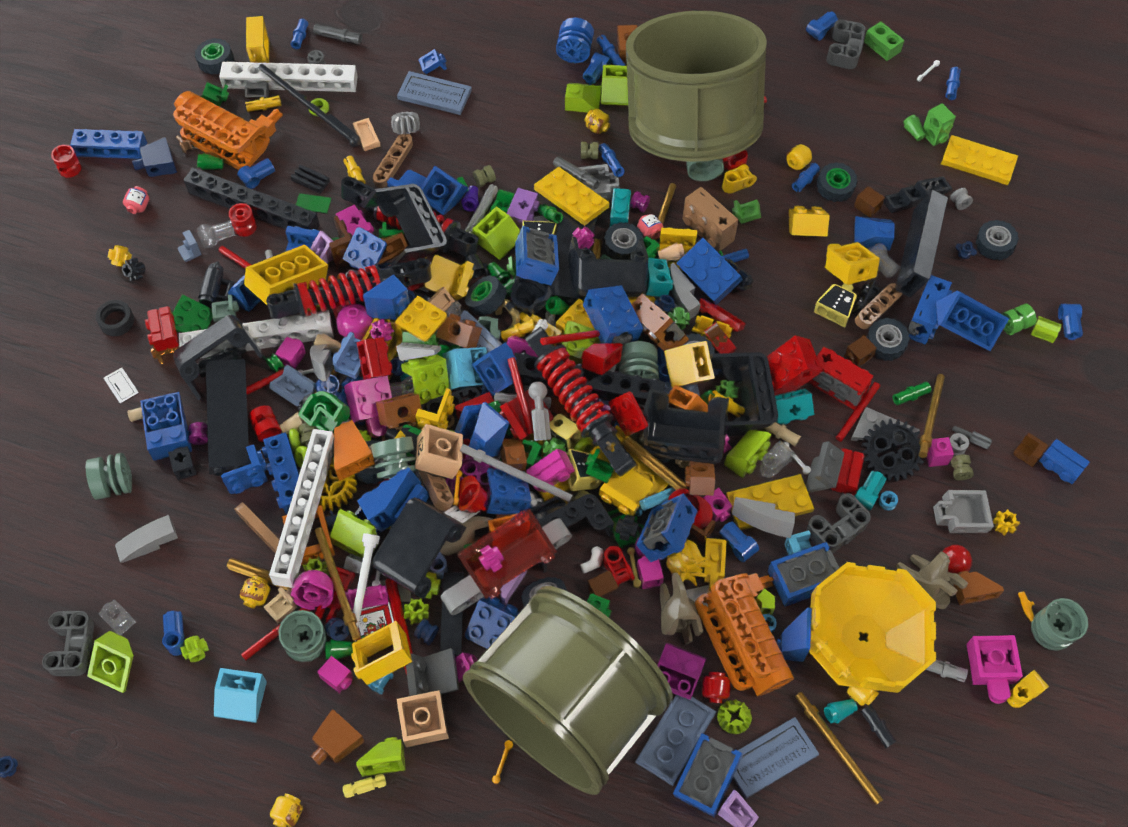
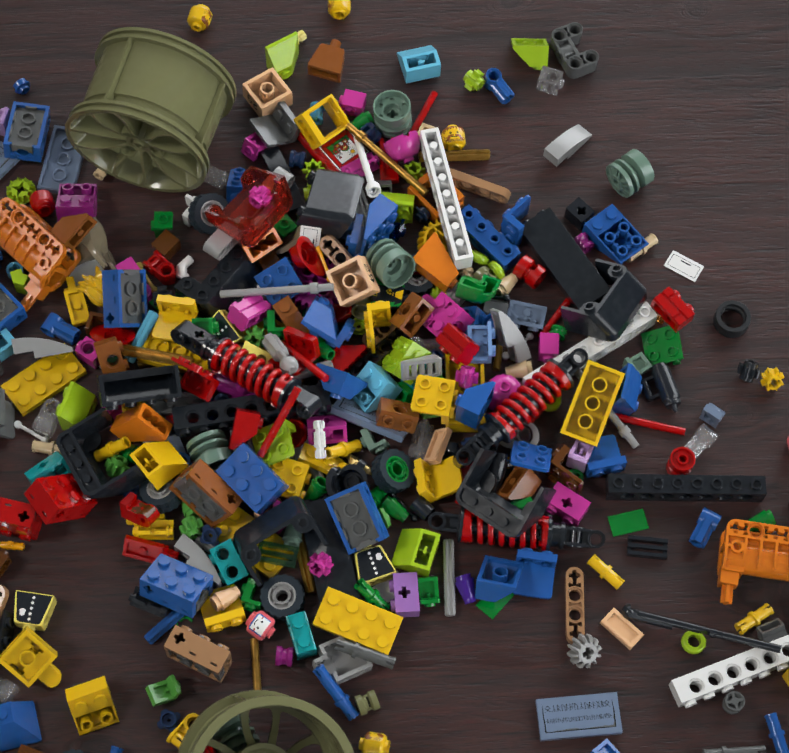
camera: 155 degrees right, 5 degrees up
olive wheel [473,165,496,187] -> none
none -> dark orange slope [50,213,97,250]
none -> dark blue plate [157,709,181,732]

